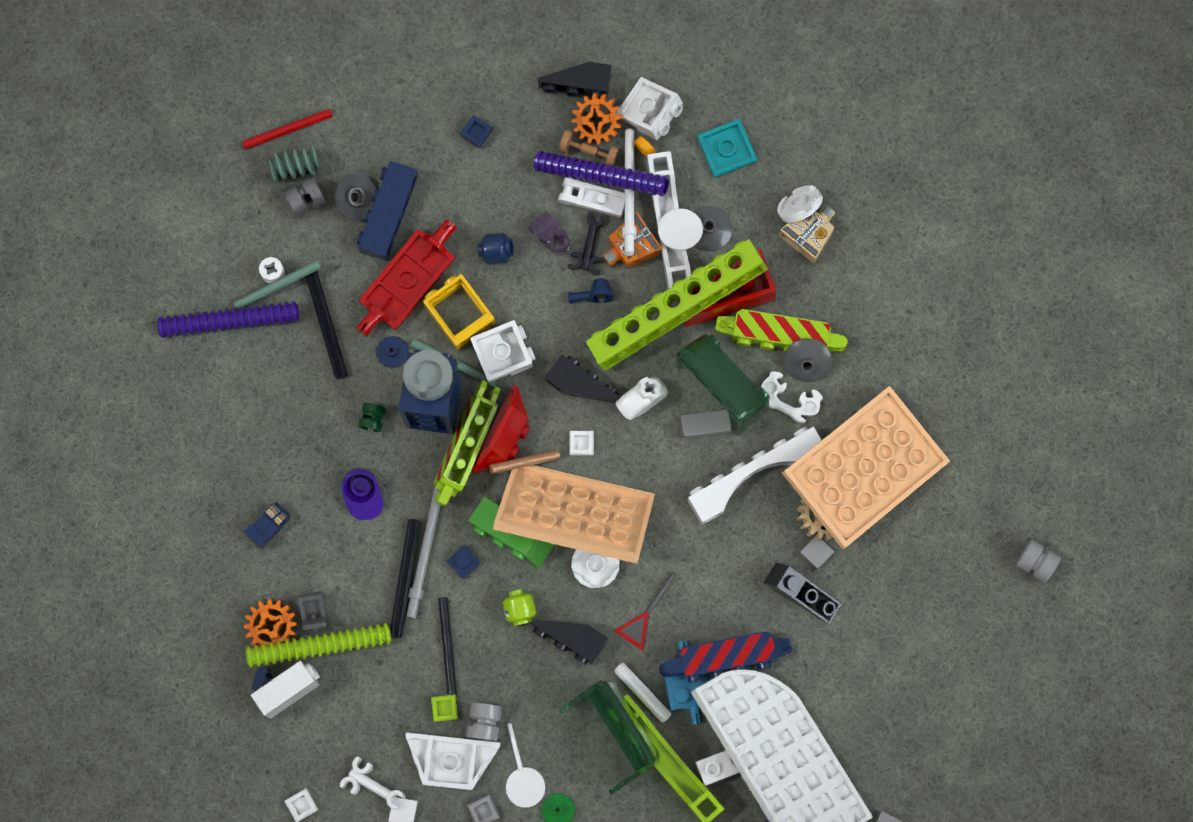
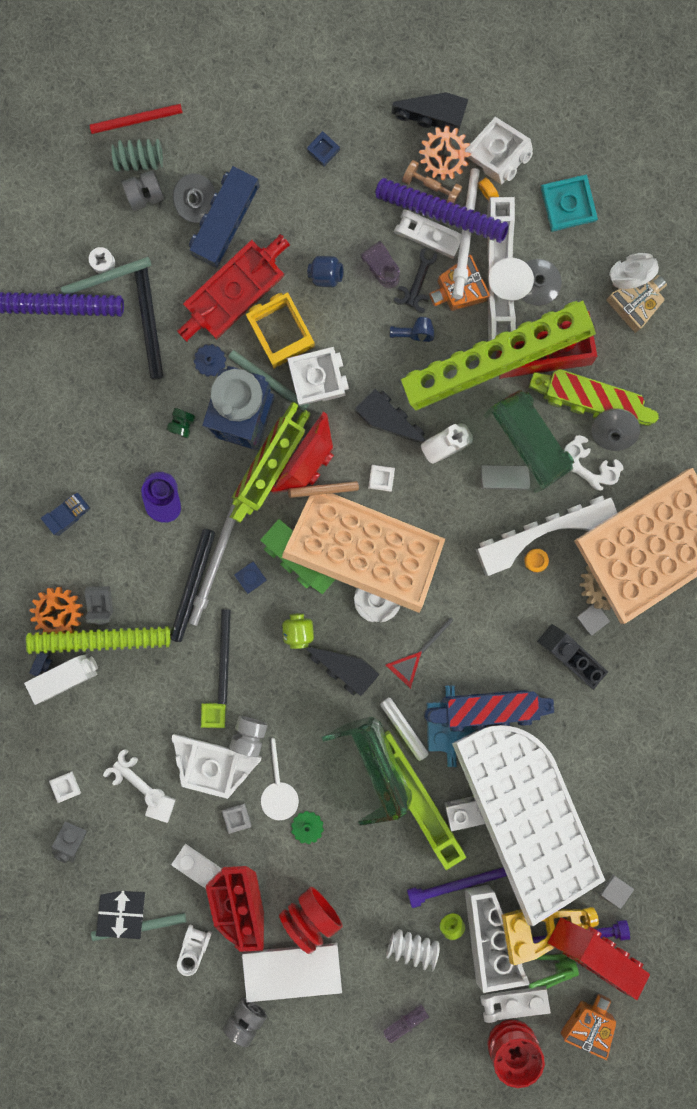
camera: 10 degrees right, 10 degrees up
none -> light orange tile [524,549,549,572]

